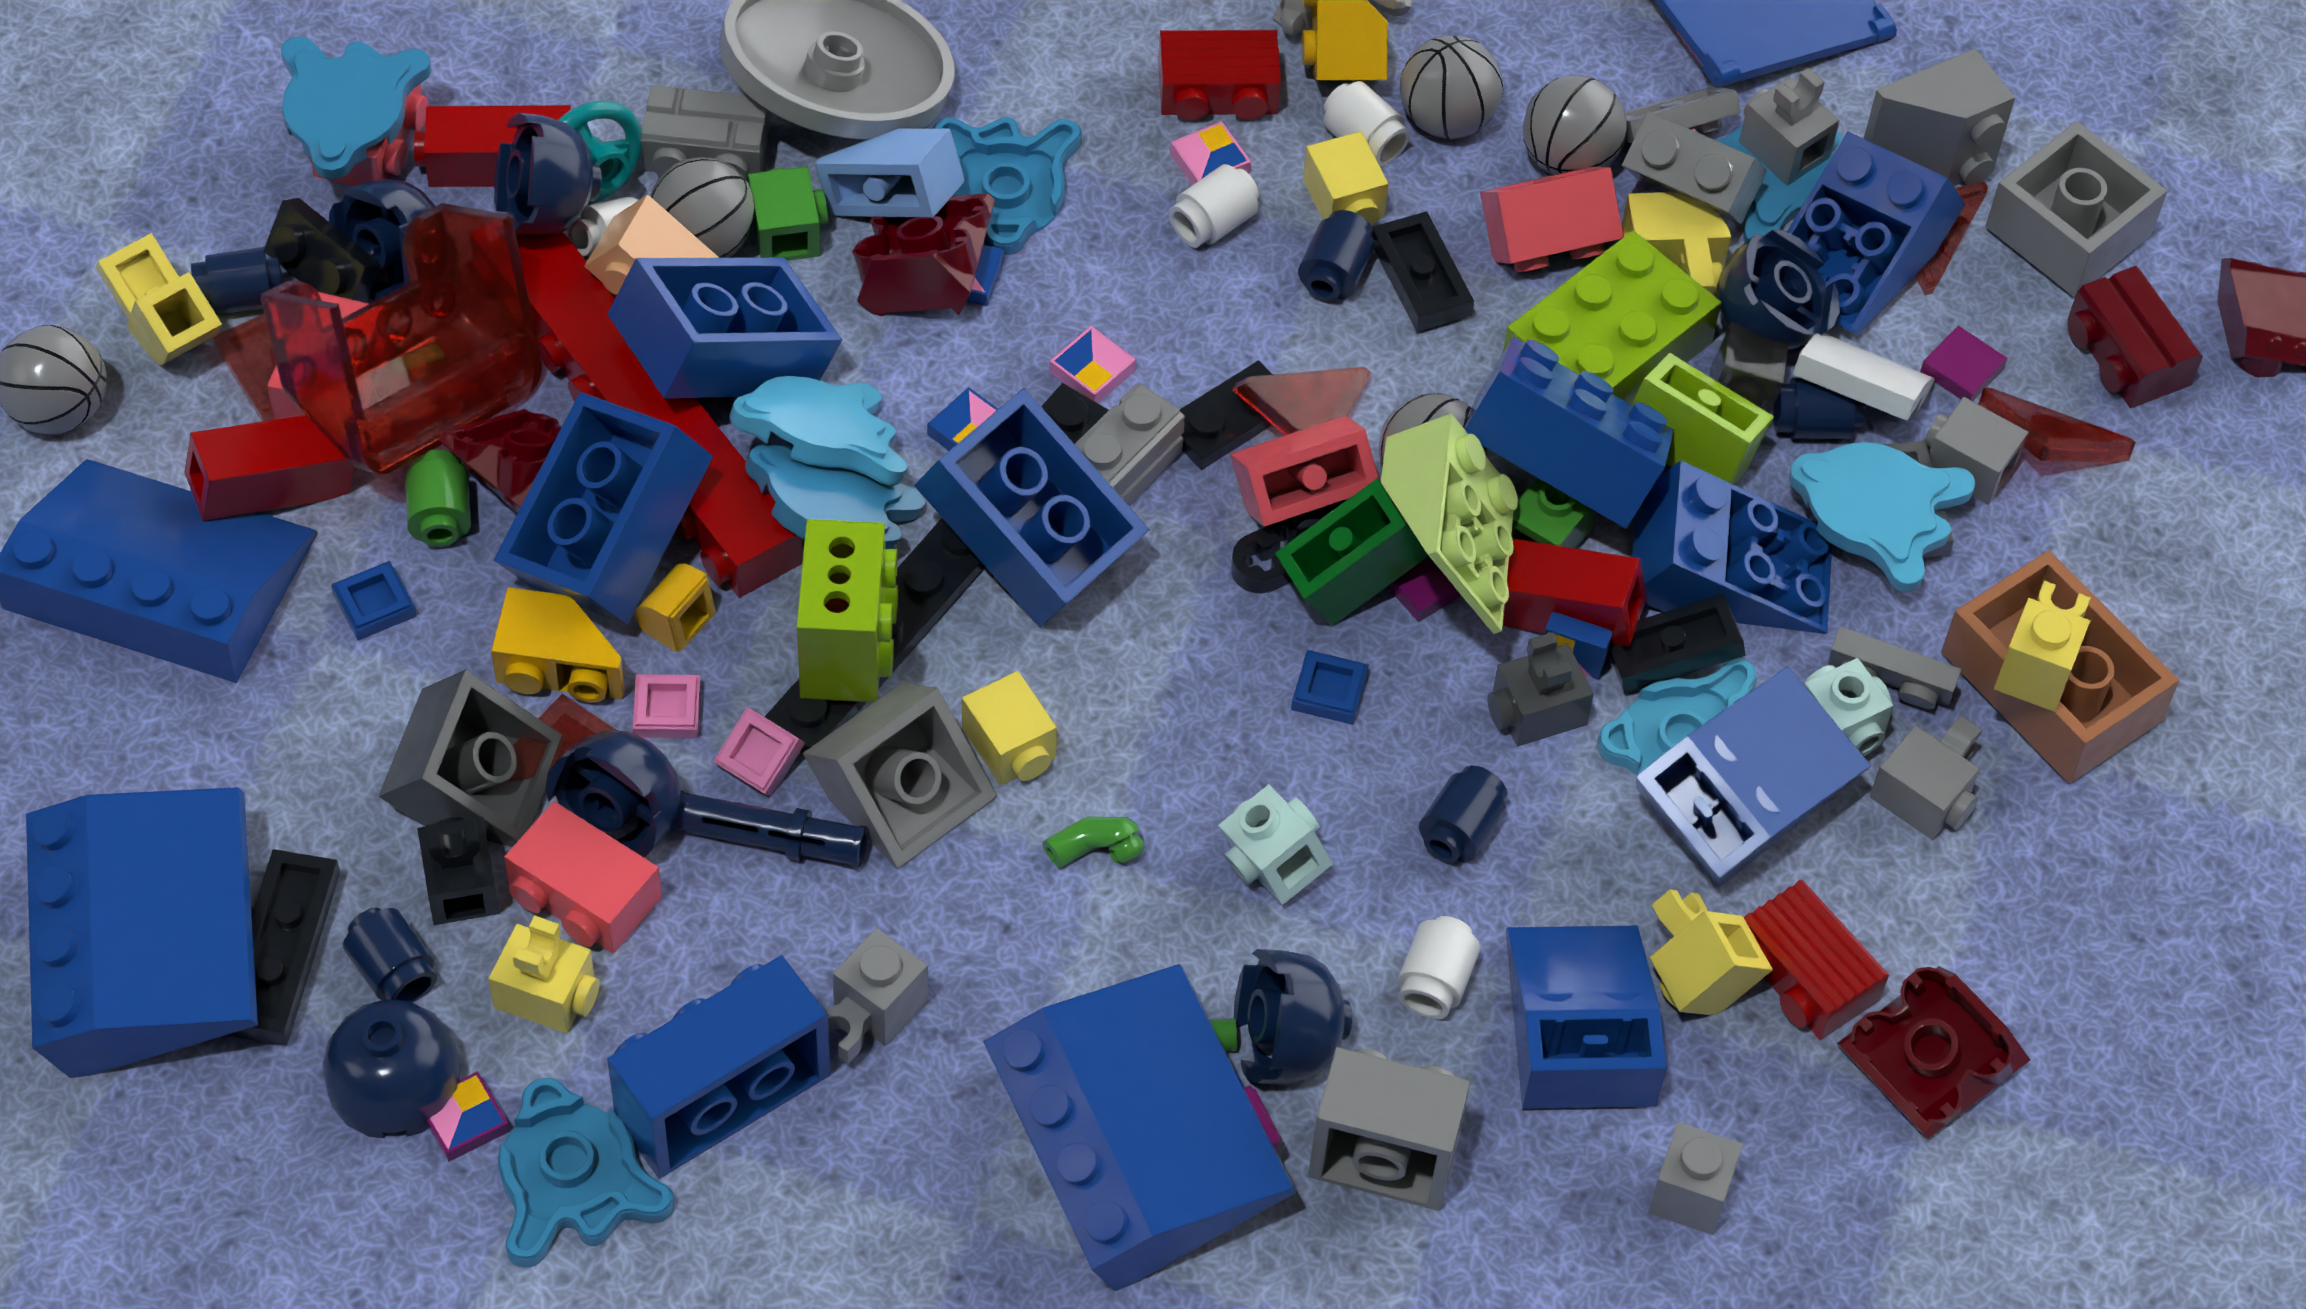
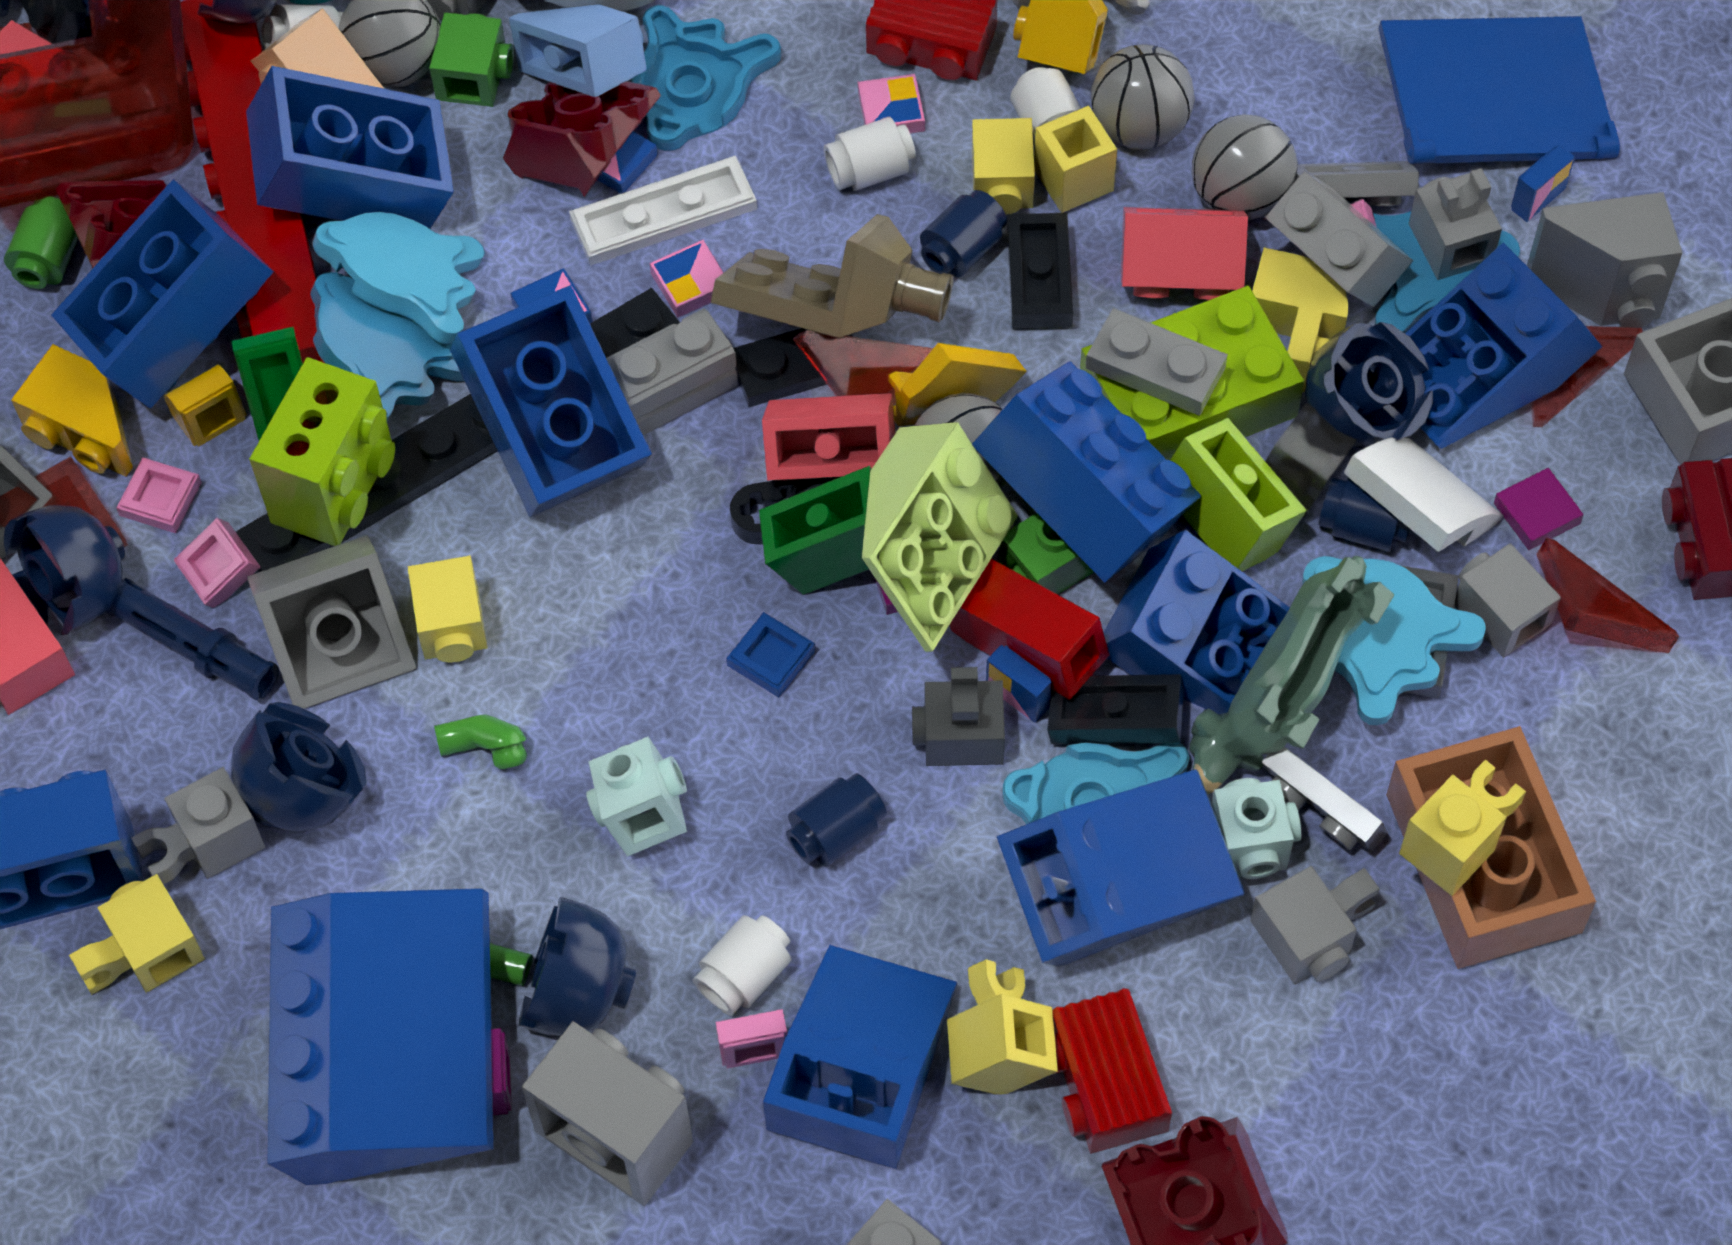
camera: 25 degrees right, 5 degrees up
none -> light yellow brick [69,874,205,995]
none -> dark blue cylinder [231,702,366,832]
none -> green tile [232,327,319,452]
none -> white tile [569,155,757,266]
none -> dark tan plate [711,214,954,338]
none -> bright pink tile [715,1009,787,1069]
none -> yellow slope [888,343,1027,426]
none -> light yellow brick [1034,105,1117,213]
none -> light grey plate [1085,308,1228,416]
none -> sand green animal [1189,556,1395,795]
none -> blue tile [1511,144,1575,222]

